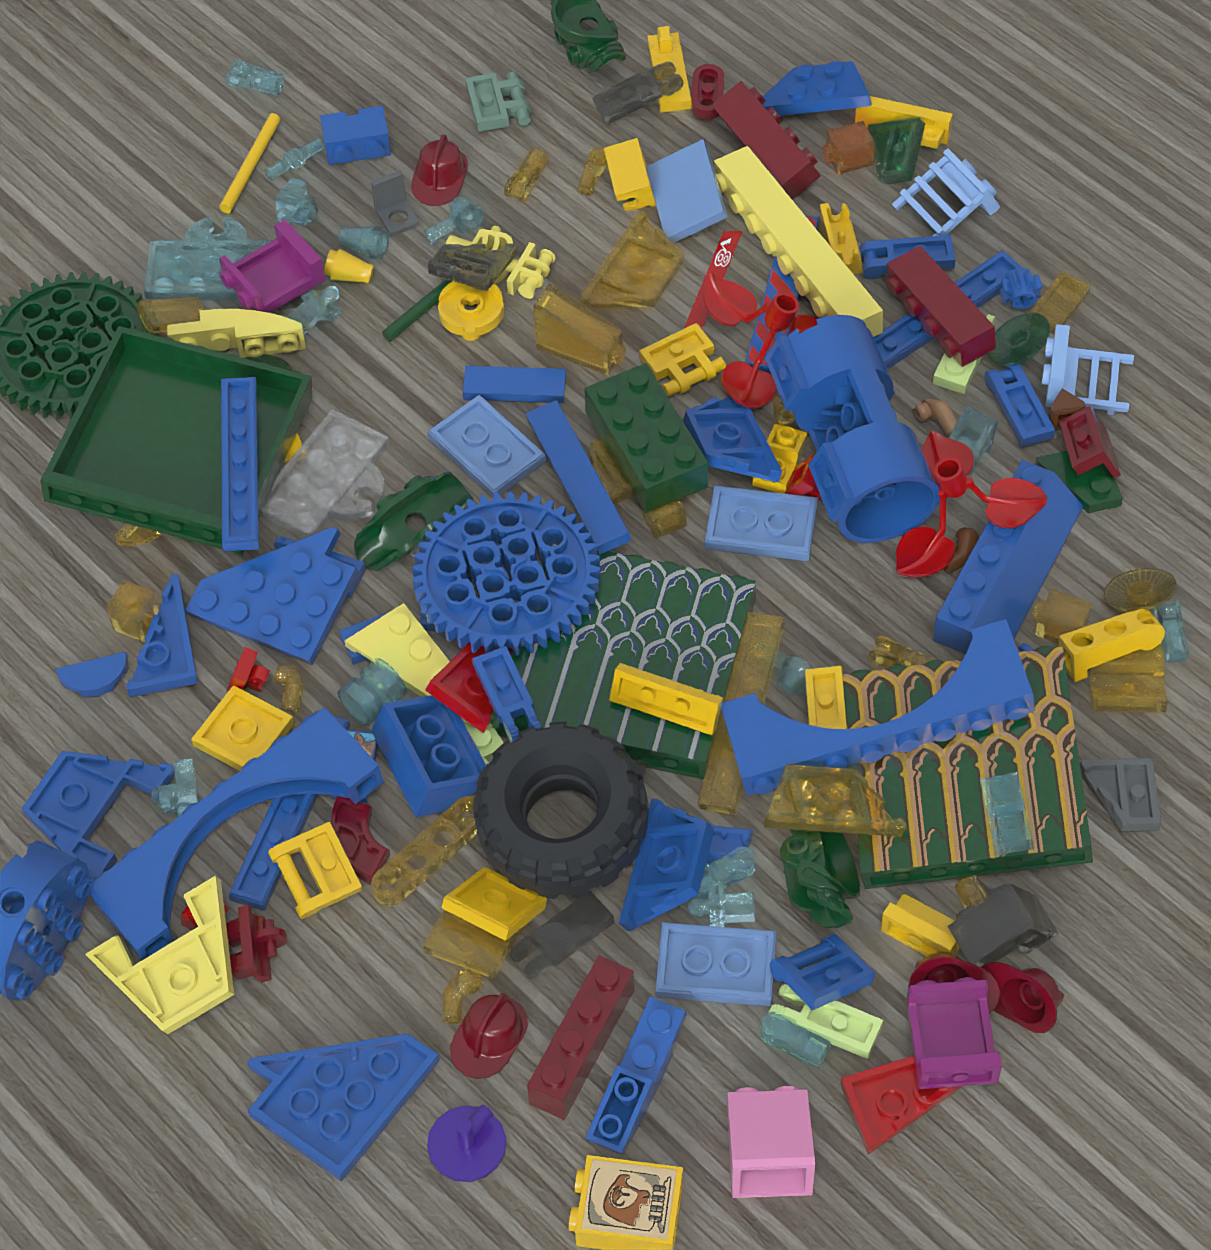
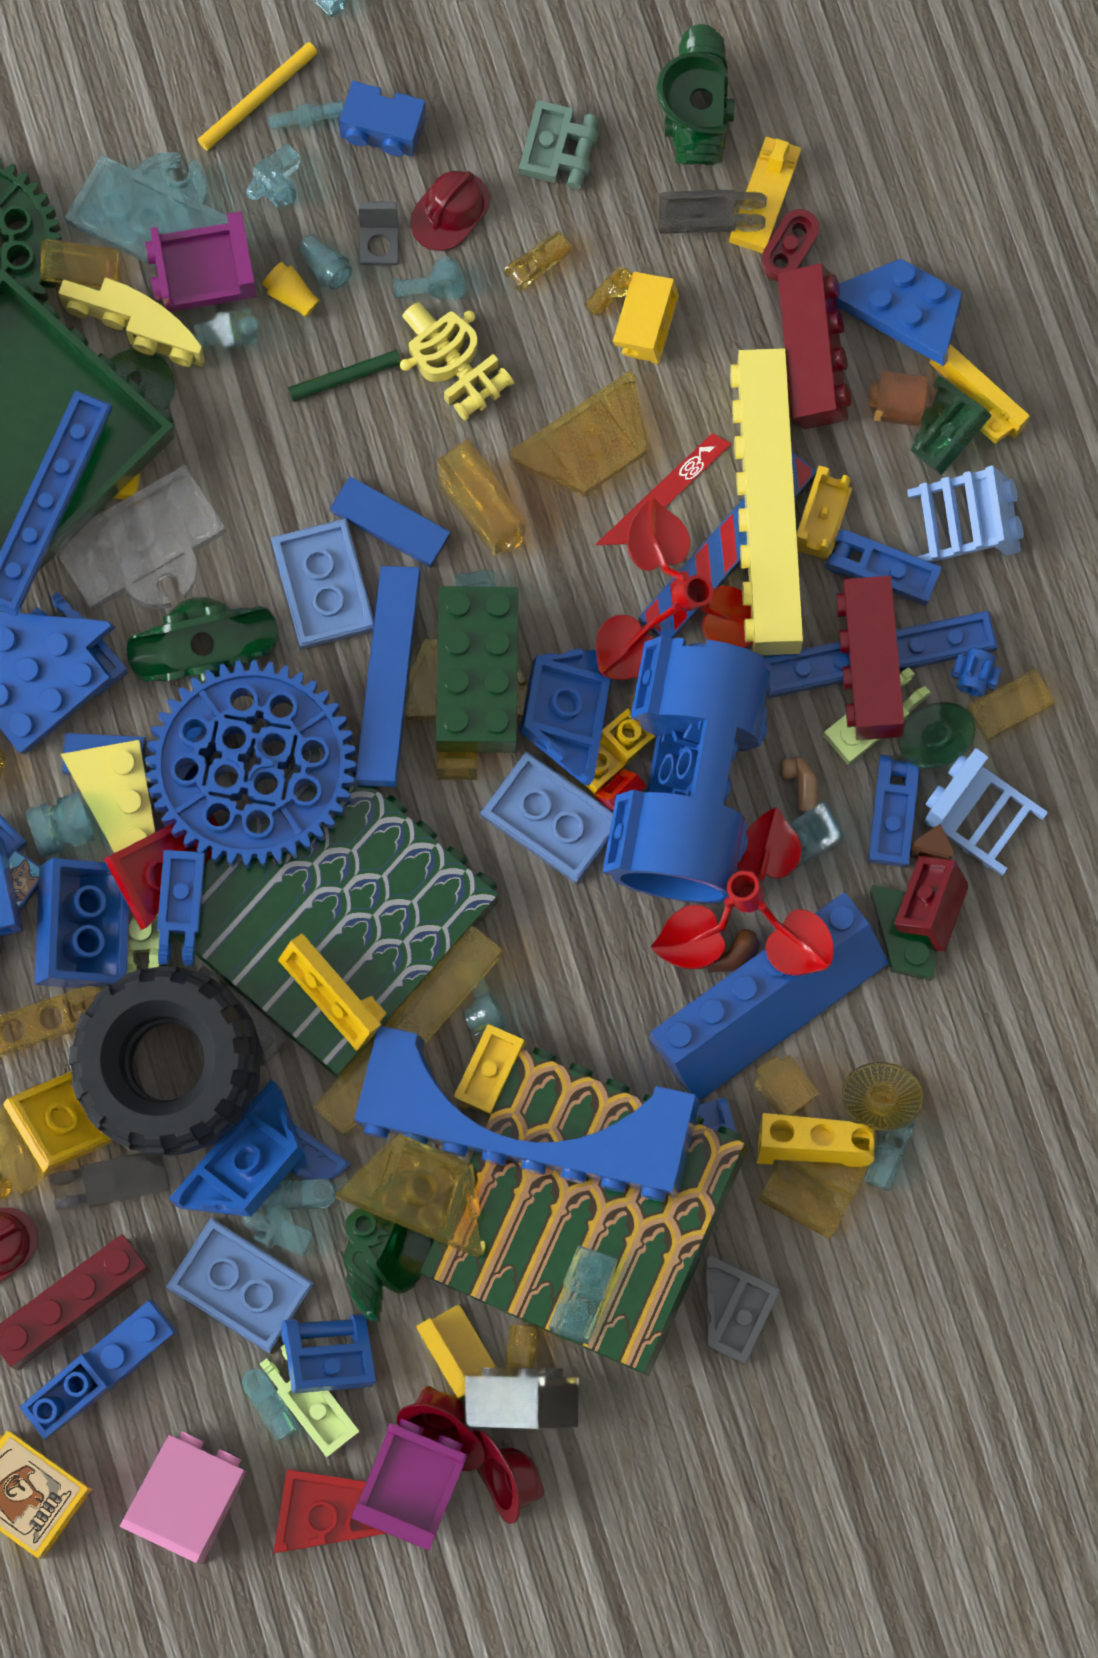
camera: 20 degrees right, 20 degrees up
clear smoke wing [428,243,517,291] -> none
yellow plate [438,278,505,341] -> none
yellow plate [639,323,726,397] -> none
medium blue tile [646,139,728,245] -> none
clear yellow bar [868,636,937,668] -> none

